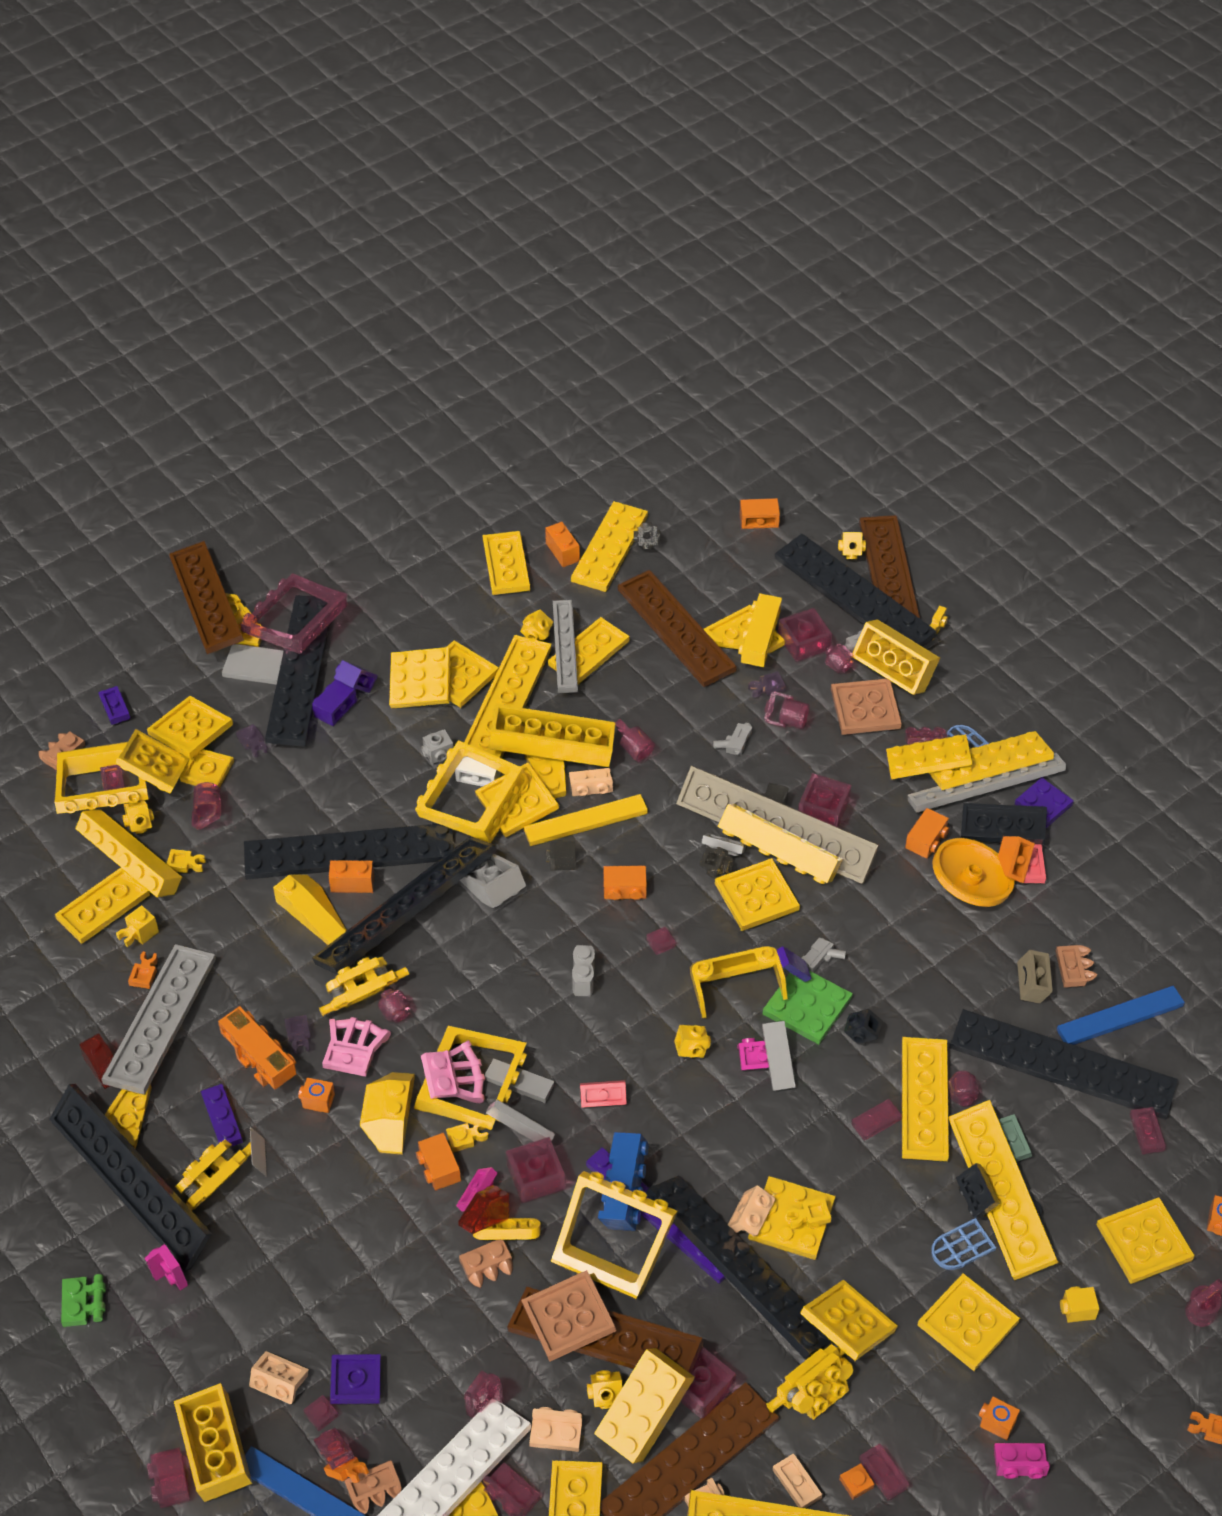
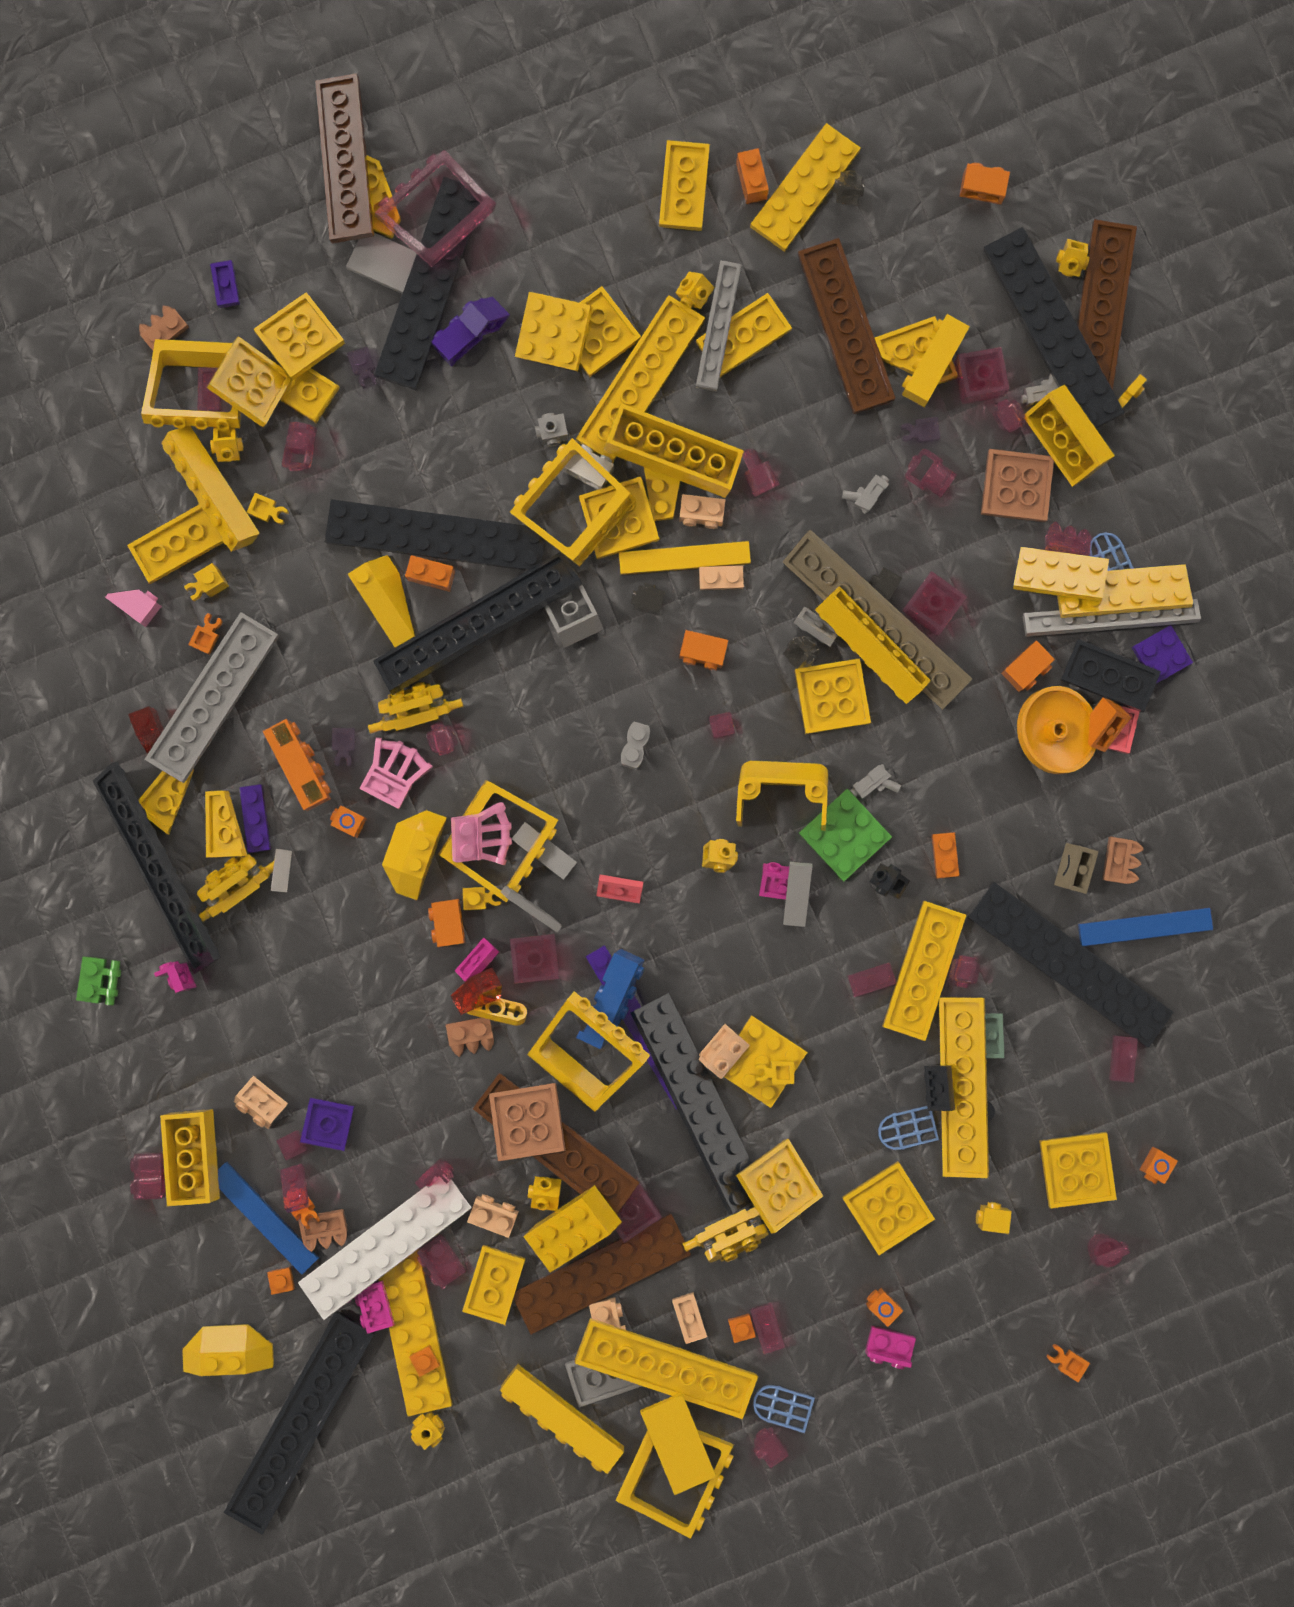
camera: 10 degrees right, 35 degrees up
dark purple tile [777,946,812,982] -> none
none -> bright pink slope [105,590,162,627]
none -> yellow wing [205,791,247,858]
none -> light nougat plate [699,566,744,590]
none -> orange plate [932,832,959,878]

